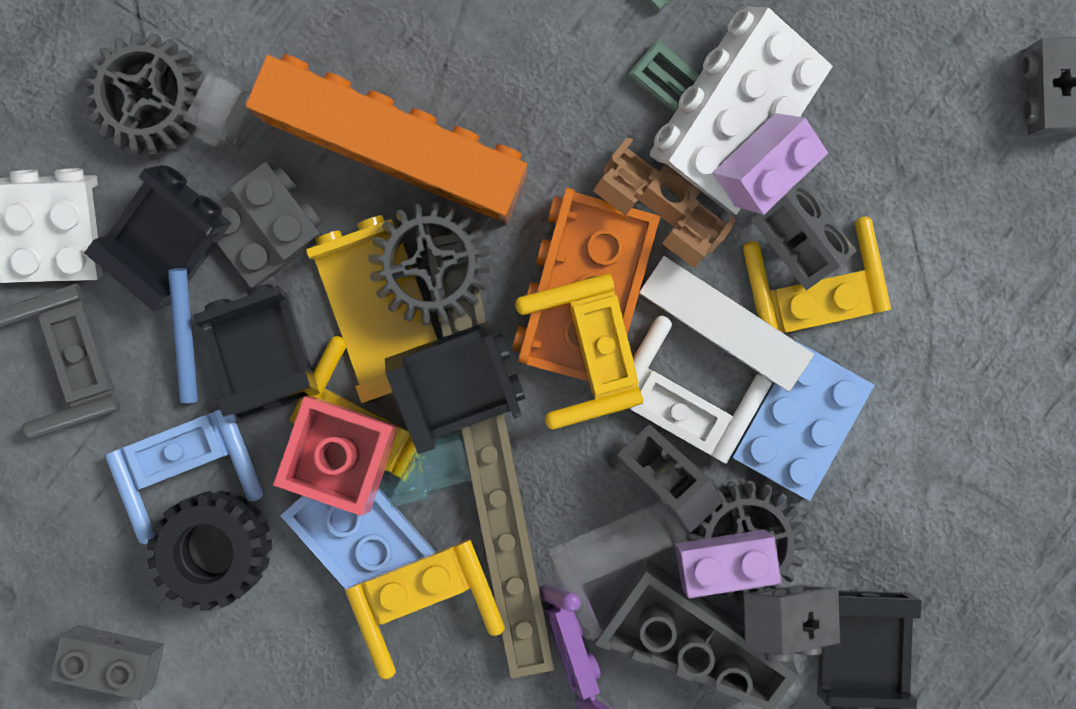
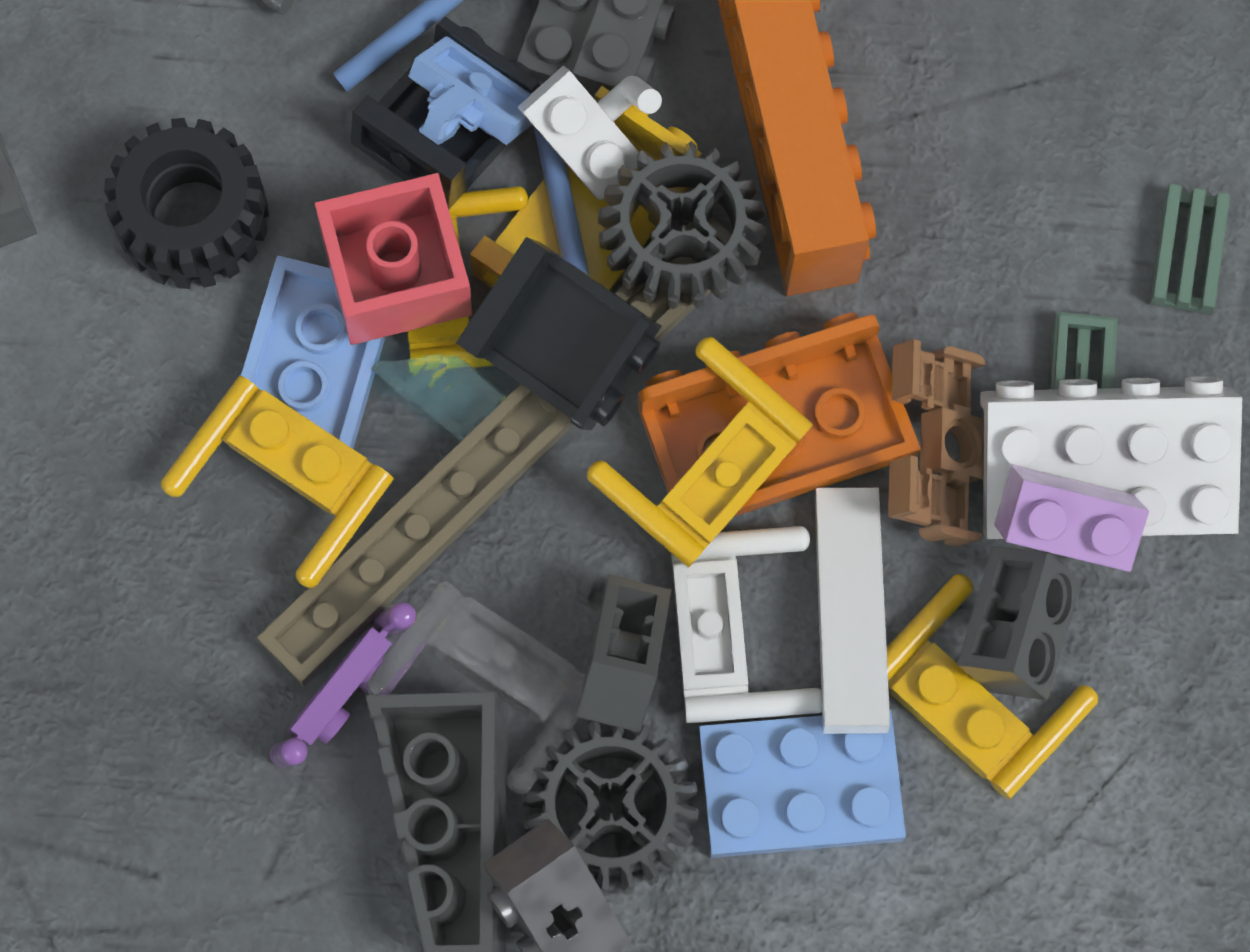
camera: 50 degrees right, 15 degrees down
light blue plate [104,410,264,544] -> none
lavender brick [675,530,782,598] -> none
none -> light blue hinge [408,36,532,145]
none -> white plate [517,66,662,201]
none -> medium blue bar [533,126,590,276]

